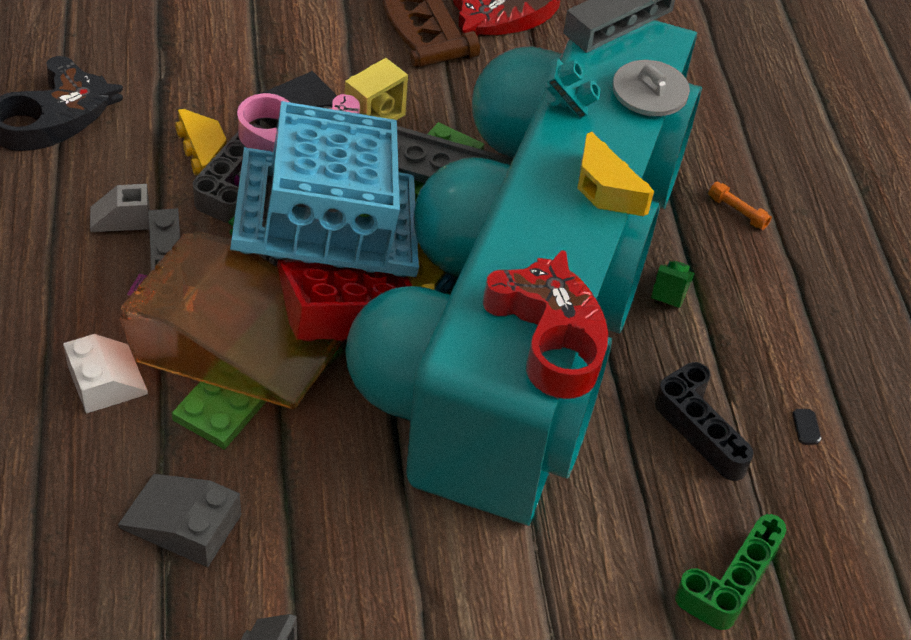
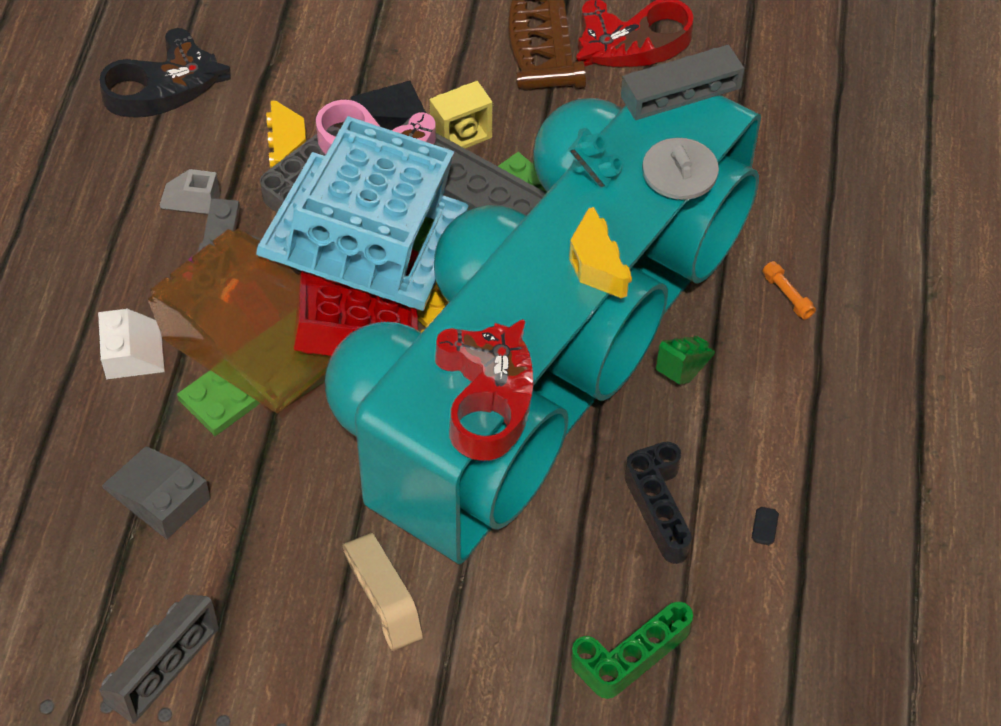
camera: 20 degrees right, 5 degrees up
none -> tan beam [343,533,423,651]

